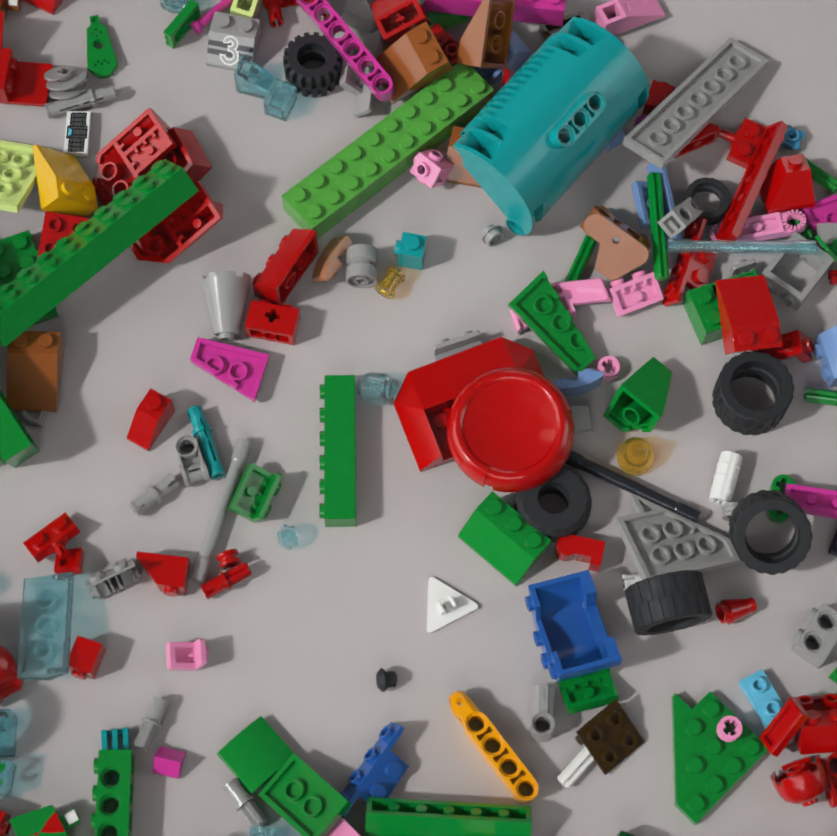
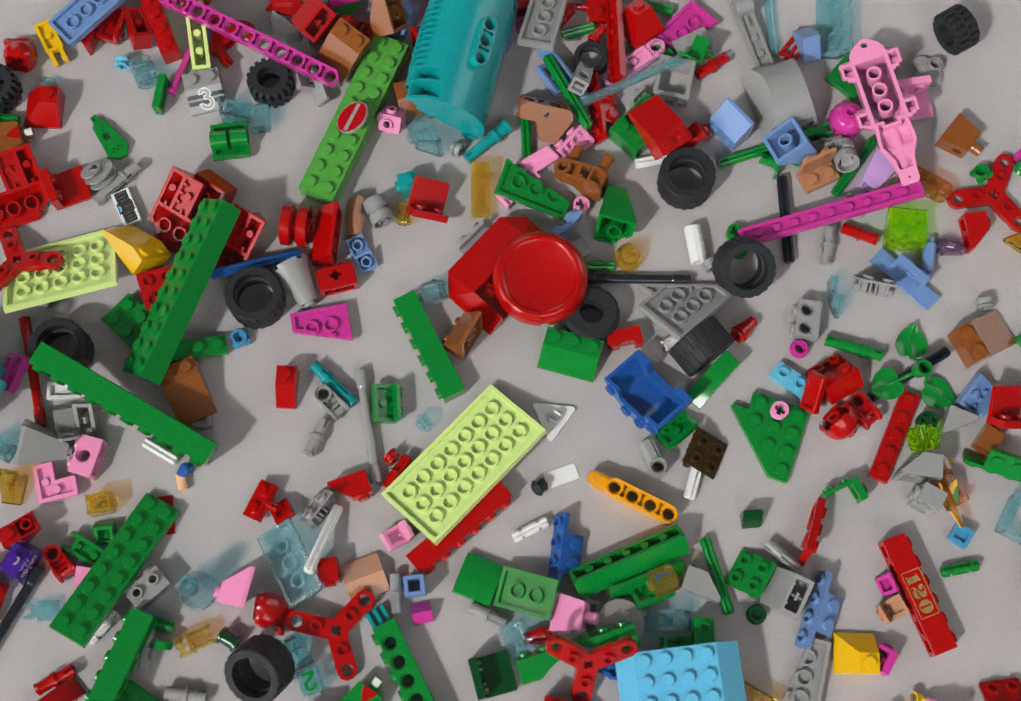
camera: 25 degrees left, 5 degrees up
none -> green plate [171,335,228,363]
none -> green plate [209,121,251,162]
none -> blue axle [210,248,302,280]
none -> black tyre [224,266,287,329]
none -> dark azure plate [229,328,251,349]
none -> red wheel [278,204,313,247]
none -> red piece [286,590,375,681]
none -> white axle [303,504,343,574]
none -> red piece [337,101,369,134]
none -> nougat slope [340,552,390,602]
none -> medium blue slope [344,233,379,274]
none -> yellowish green plate [381,384,547,546]
none -> medium blue brick [403,574,427,599]
none -> clear light blue slope [406,112,444,157]
none -> red bracket [406,175,450,224]
none -> red brick [406,481,513,576]
none -> dark orange slope [442,311,483,361]
none -> teal pin [462,119,513,164]
none -> clear yellow slope [471,162,490,218]
none -> white axle [511,516,549,542]
none -> white sticker [543,463,580,489]
none -> dark orange piece [553,145,615,202]
none -> green axle [560,22,595,40]
none -> green axle [584,260,615,272]
none -> red pin [587,23,607,43]
none -> white axle [634,153,669,169]
none -> green slope [687,350,740,409]
none -> dark pink plate [789,340,809,359]

